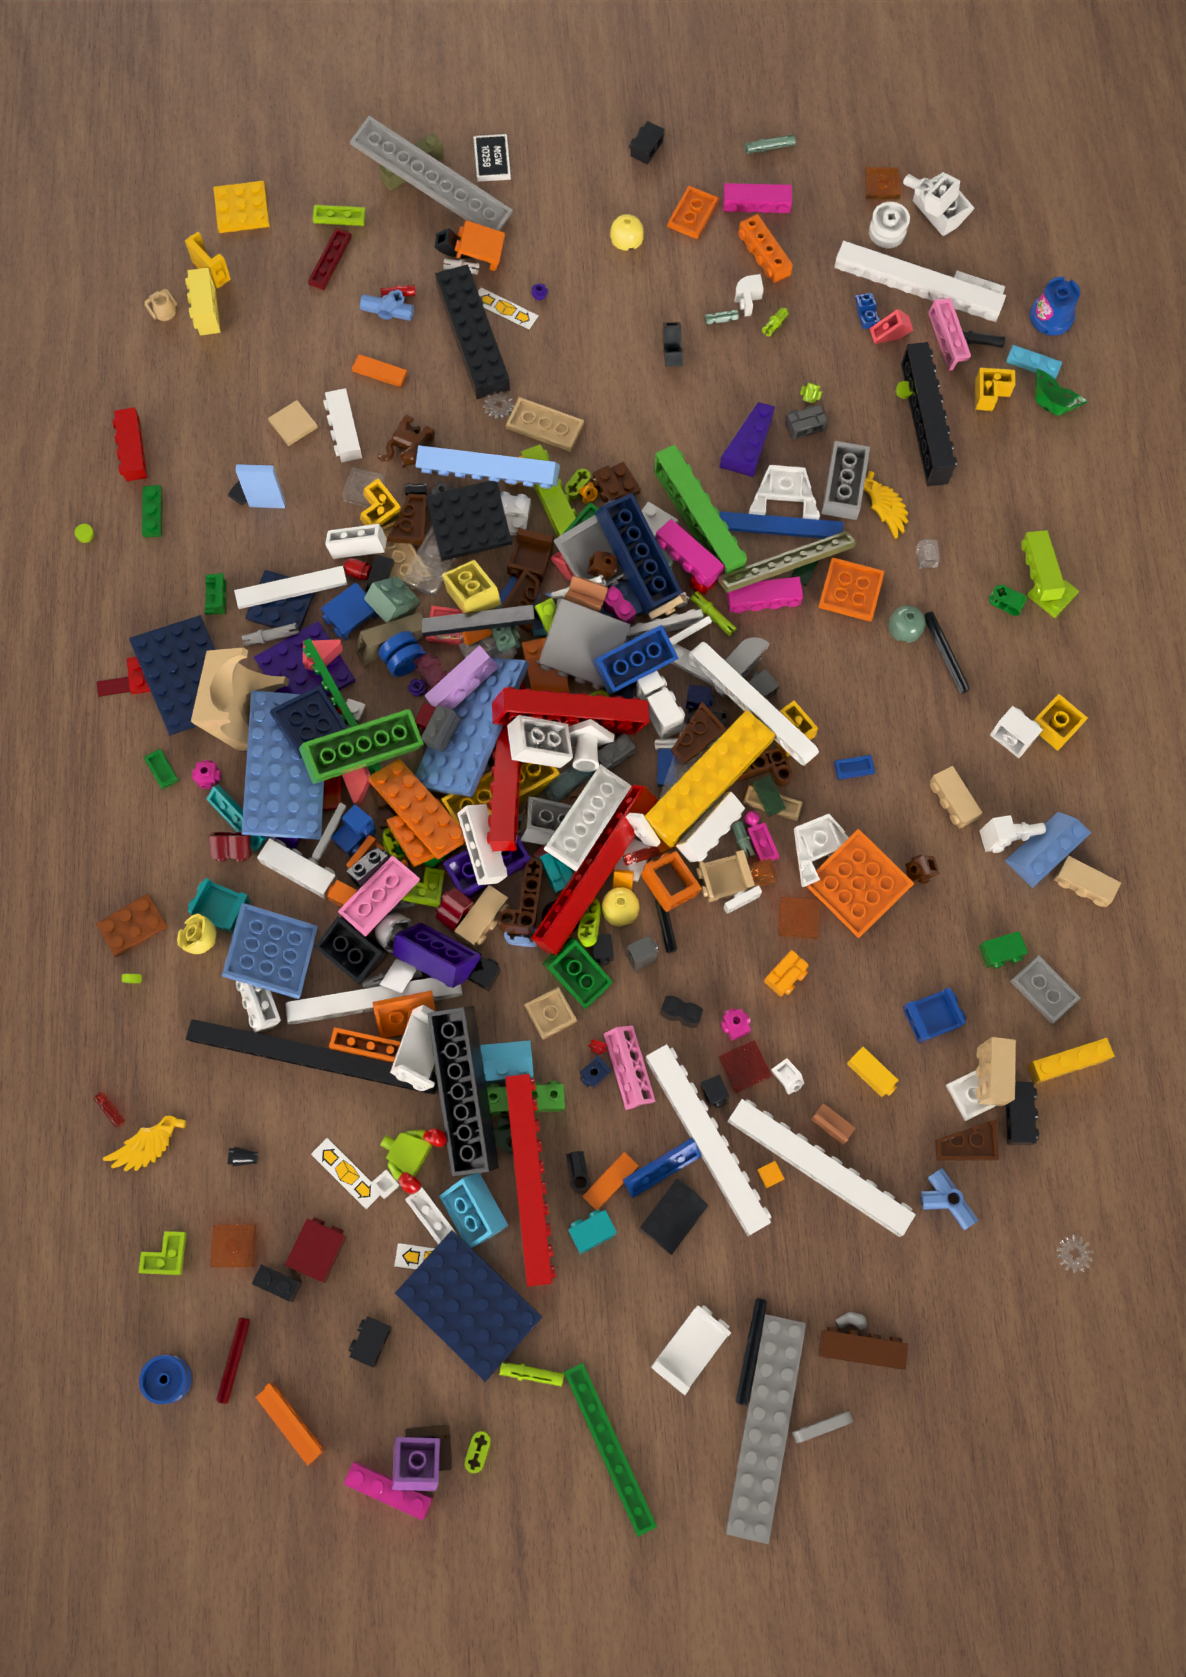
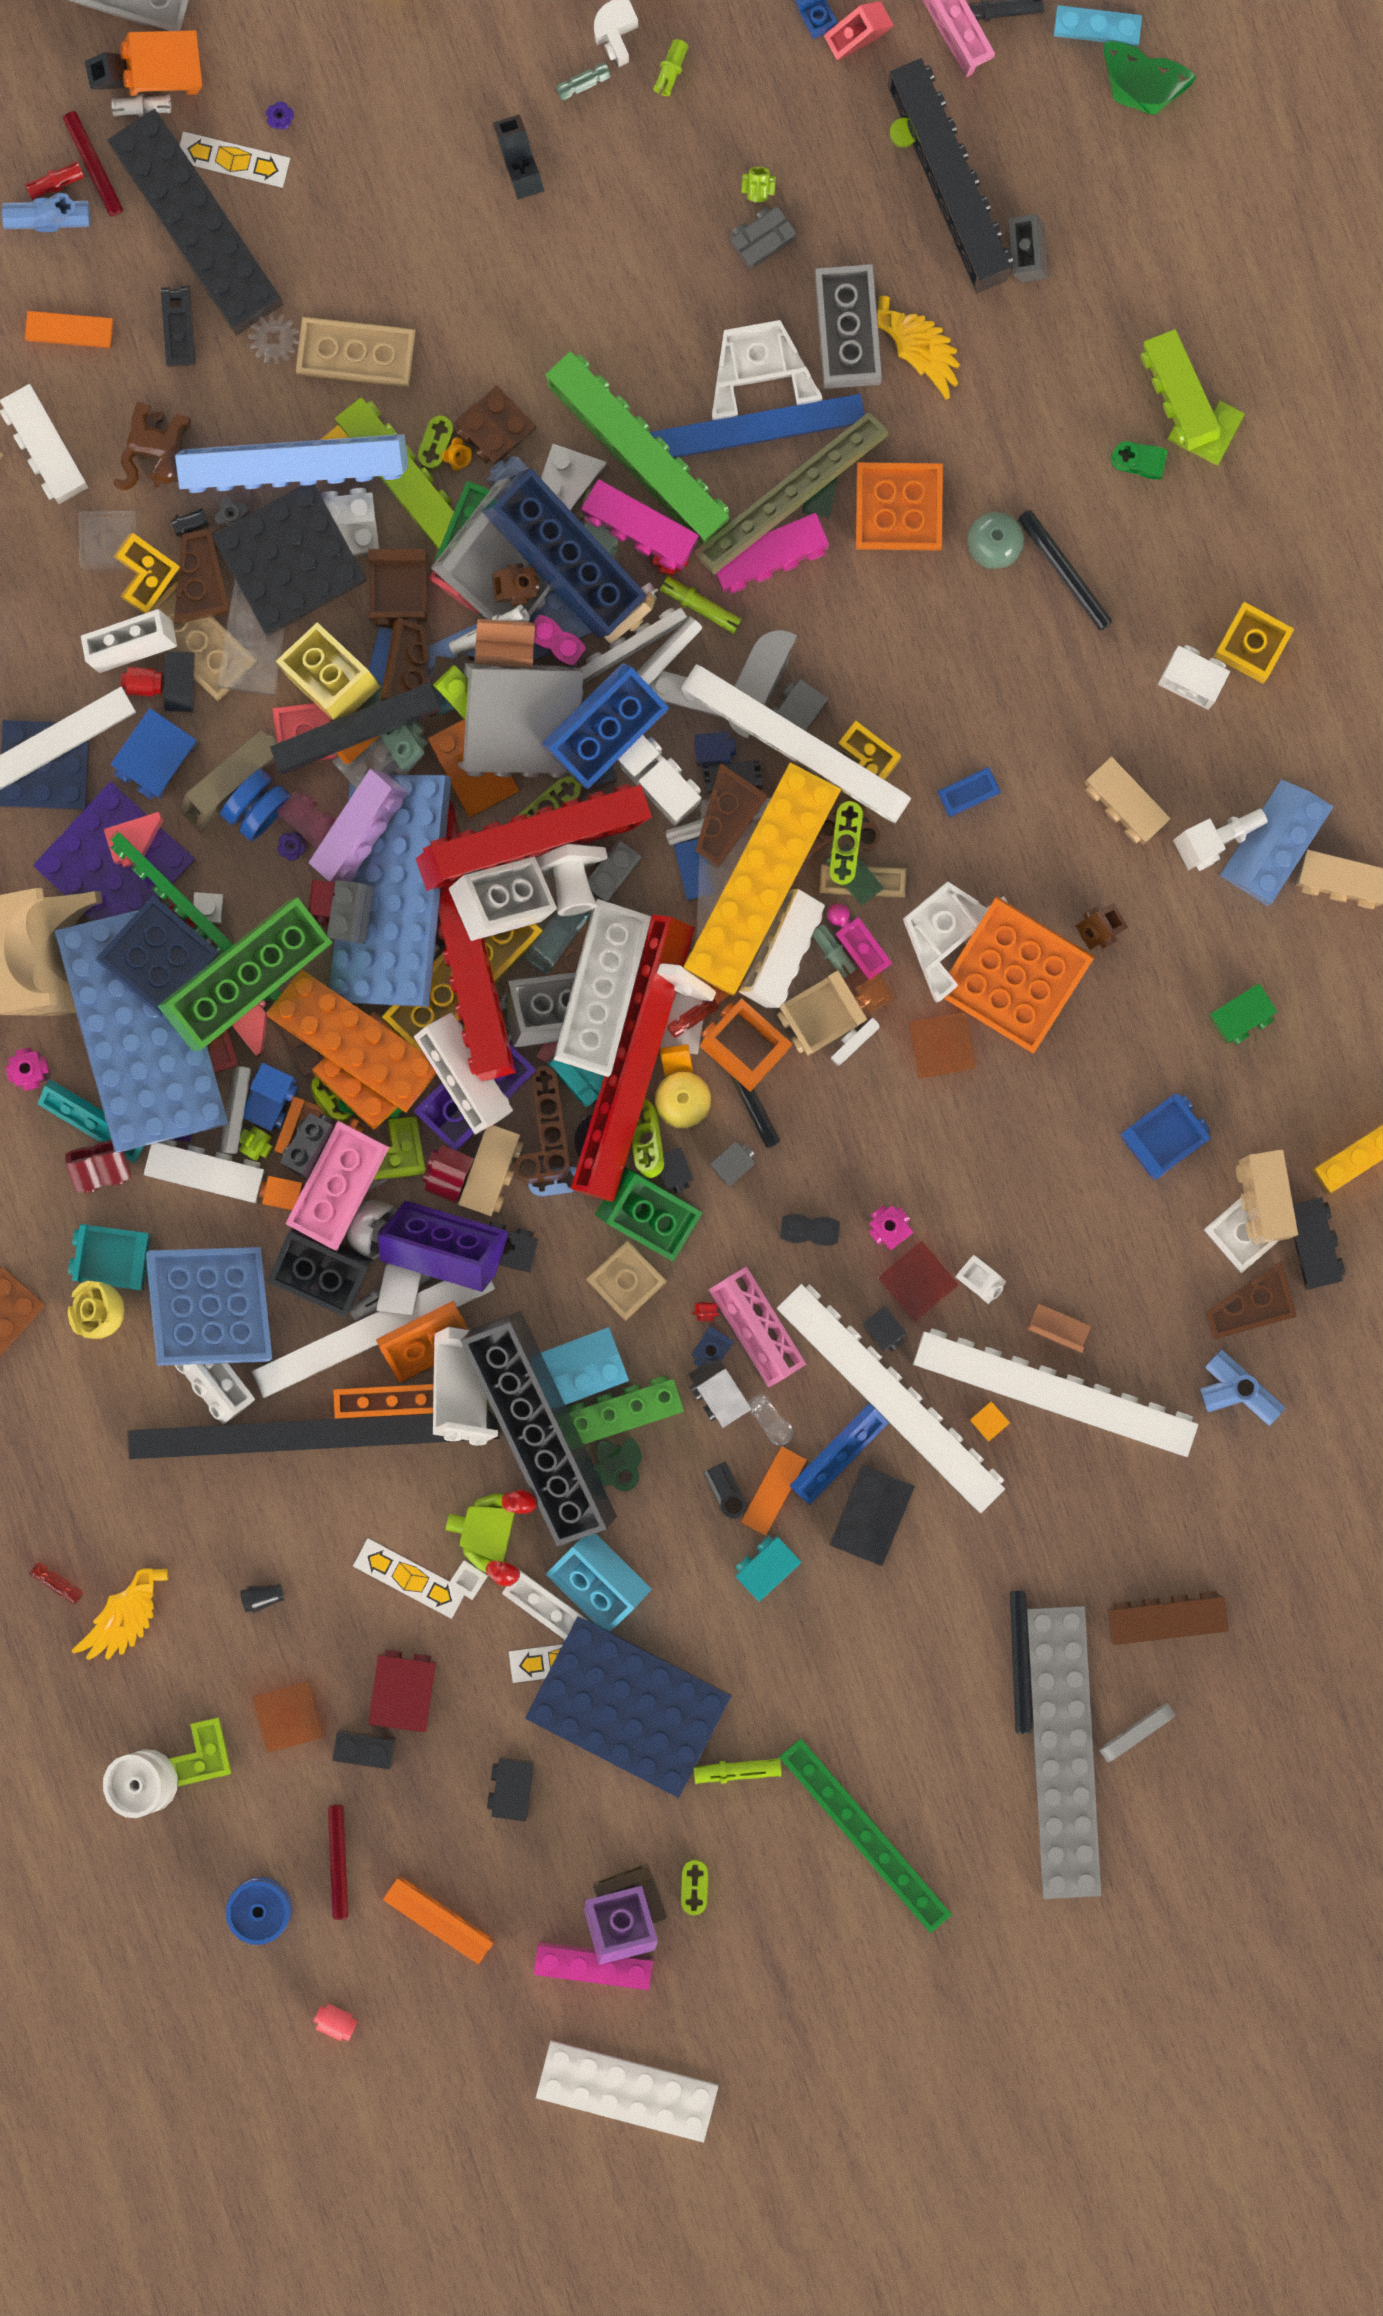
camera: 15 degrees left, 15 degrees up
lime tile [121,974,142,984] -> none
light grey pin [242,623,299,646] -> none
sand green brick [364,576,421,623] -> none
red brick [505,1074,556,1287] -> none
white panel [651,1305,731,1395] -> none
dark purple wedge [719,402,775,477] -> none
light orange brick [764,950,809,997] -> none
light grey arm [835,1311,867,1330] -> none
yellow brick [847,1047,899,1097] -> none
clear brick [916,539,940,569] -> none
yellow brick [975,368,1015,411] -> none
light grey tile [1010,955,1081,1025] -> none
none -> dark red axle [63,111,123,217]
none -> white wheel [103,1749,178,1818]
none -> black plate [161,285,196,367]
none -> lime gear [238,1126,273,1161]
none -> coral brick [313,2003,358,2041]
none -> white plate [536,2040,718,2143]
none -> brick [688,1356,752,1428]
none -> clear piece [747,1393,793,1446]
none -> lime beam [830,801,863,885]
none -> dark grey brick [1009,214,1049,283]

